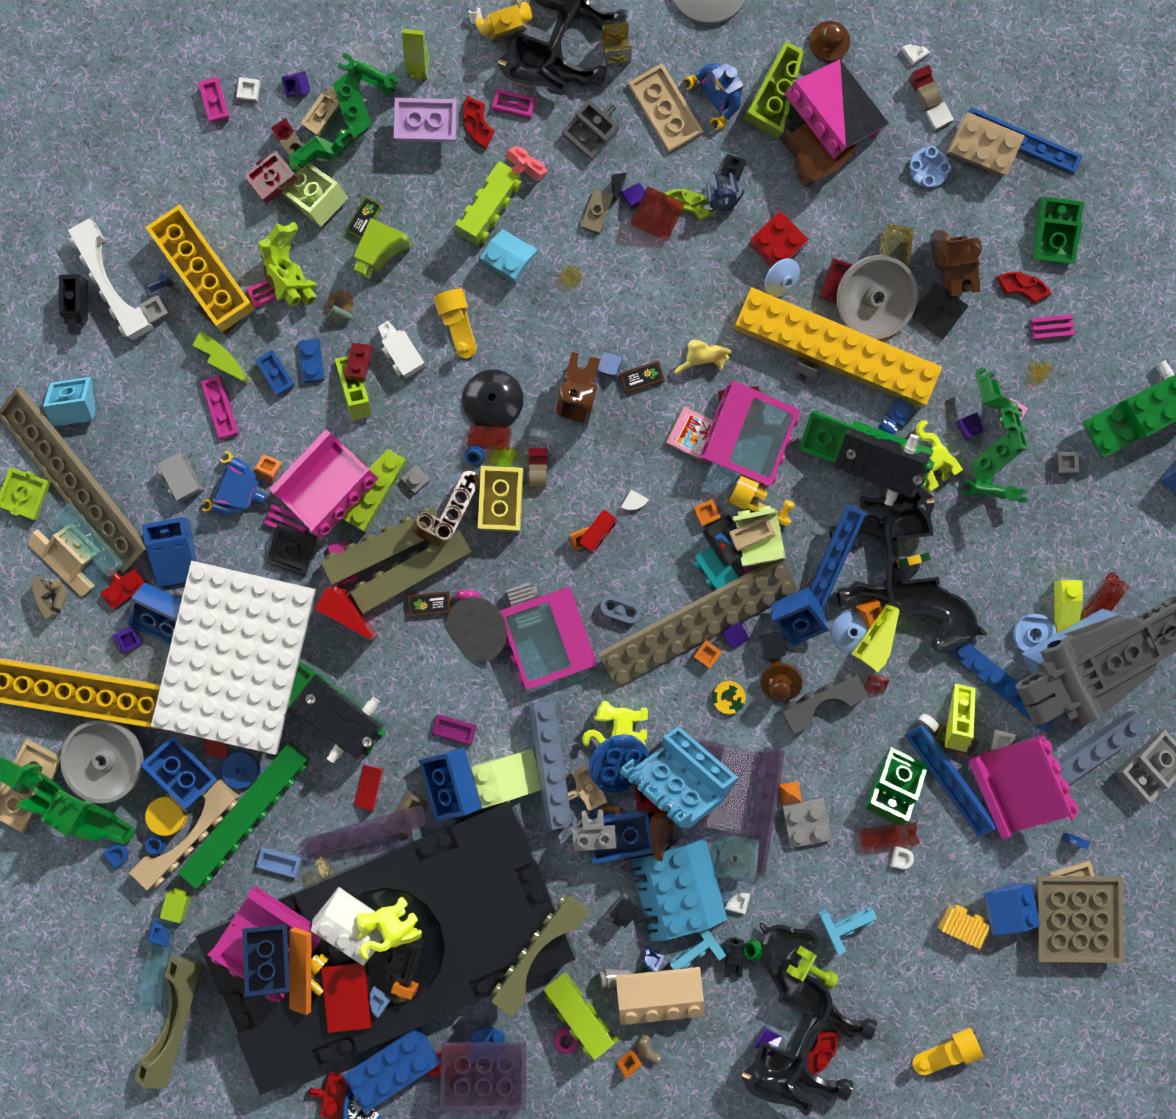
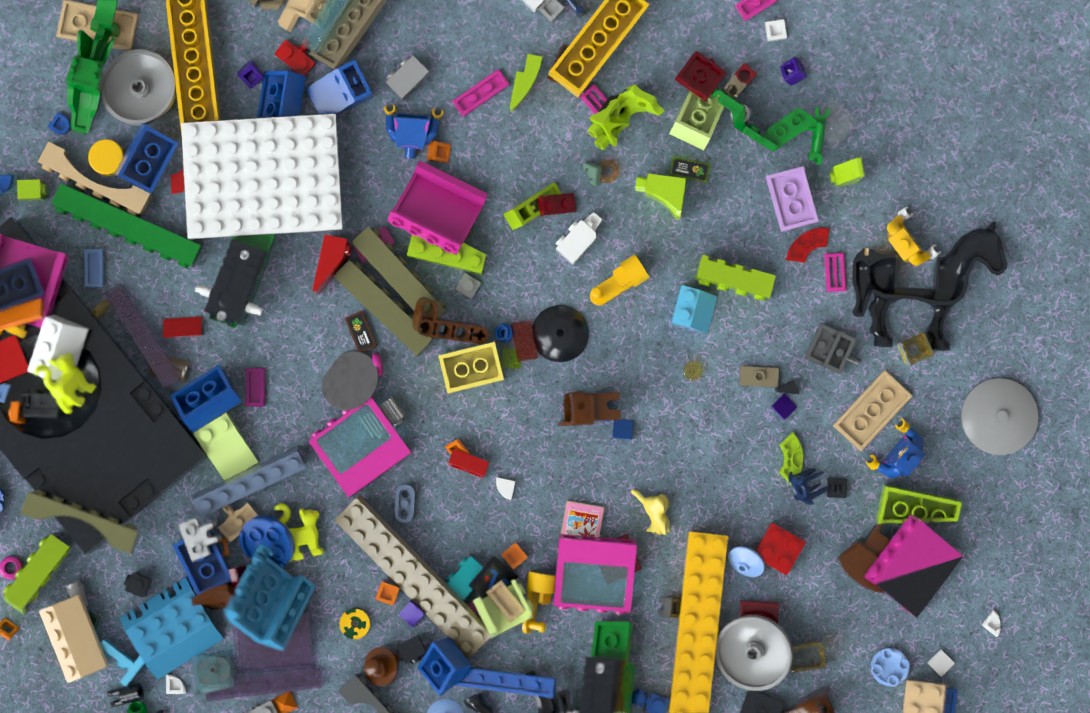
camera: 75 degrees right, 0 degrees up
blue plate [145,834,166,856] -> none
blue piece [220,749,262,791] -> none
blue plate [255,350,295,396] -> none
dark pink tile [264,504,308,533] -> none
black plate [266,523,318,576] -> none
blue plate [299,339,325,382] -> none
tan hinge [301,87,340,137] -> none
coral plate [505,146,548,181] -> none
leg [528,448,548,487] -> none
tile [620,360,665,393] -> none
clear red plate [630,185,685,241] -> none
dark tan arm [637,1035,661,1065] -> none
tile [643,945,665,972] -> none
reddish brown plate [809,21,850,63] -> none
leg [909,65,942,110] -> none

